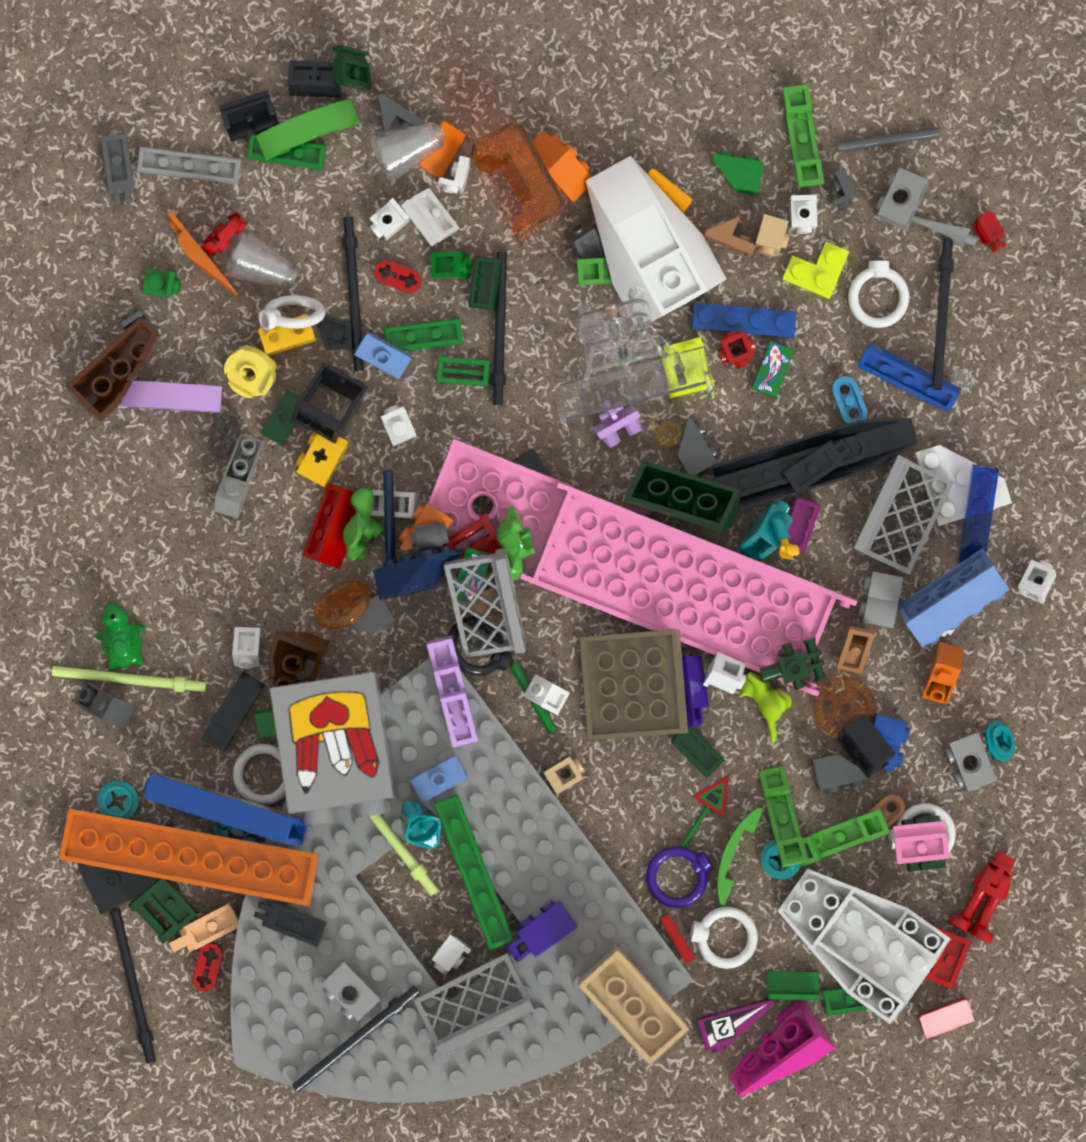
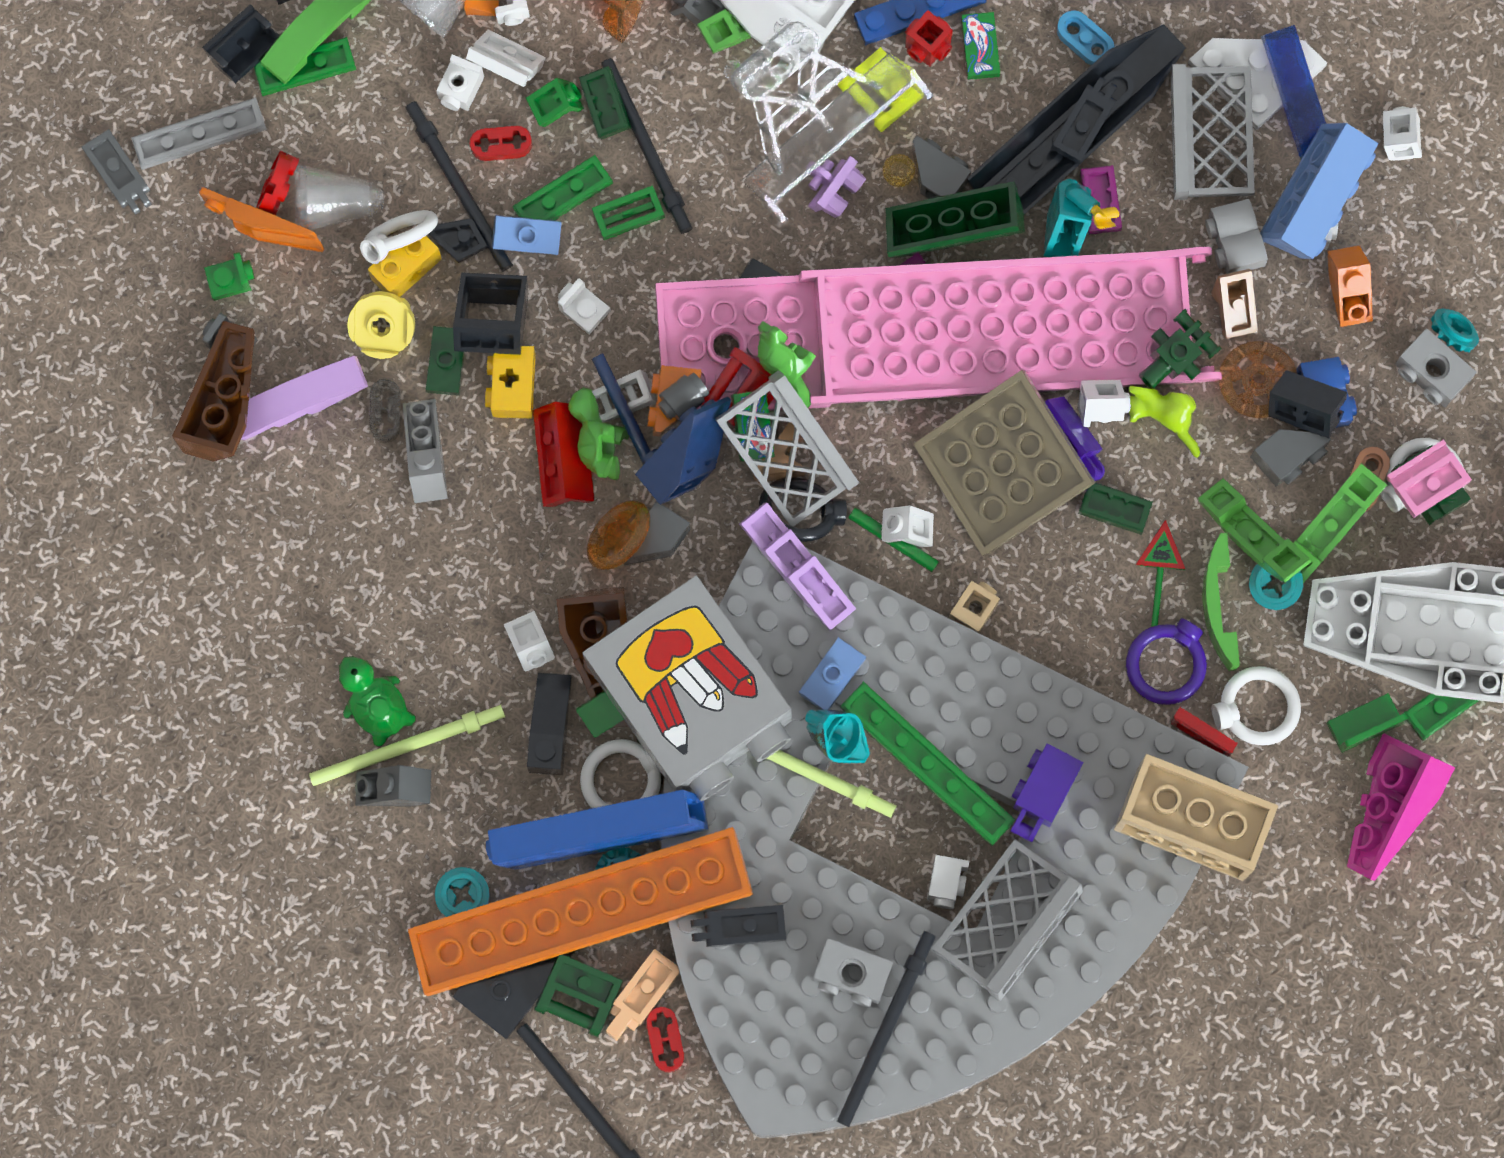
camera: 25 degrees left, 10 degrees down
slope [697,998,774,1053] -> none

